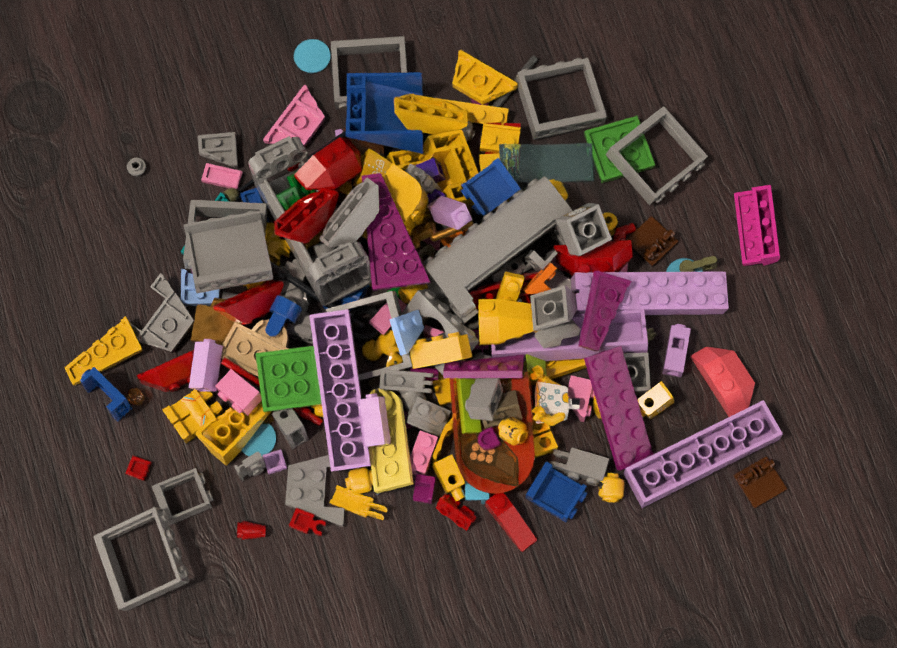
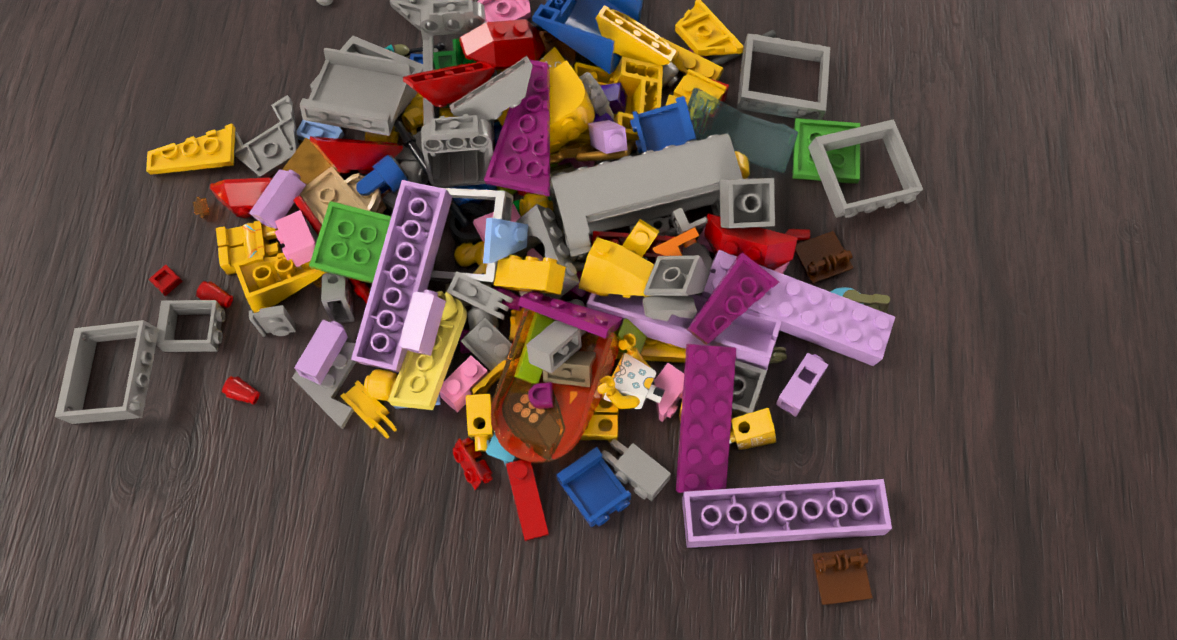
camera: 25 degrees right, 5 degrees down
blue panel [80,367,132,422] -> none
bright pink tile [201,163,243,189] -> none
medium azure piece [241,421,276,457] -> none
lavender tile [263,449,287,475] -> none
red plate [289,508,326,536] -> none
magenta panel [413,474,436,504] -> none
yellow head [498,416,528,446] -> none
yellow head [598,473,625,503] -> none
yellow brick [603,212,618,236] -> none
coral wedge [690,347,755,417] -> none
dark pink brick [734,185,780,266] -> none
none -> red cone [196,281,233,308]
none -> lavender brick [294,320,348,385]

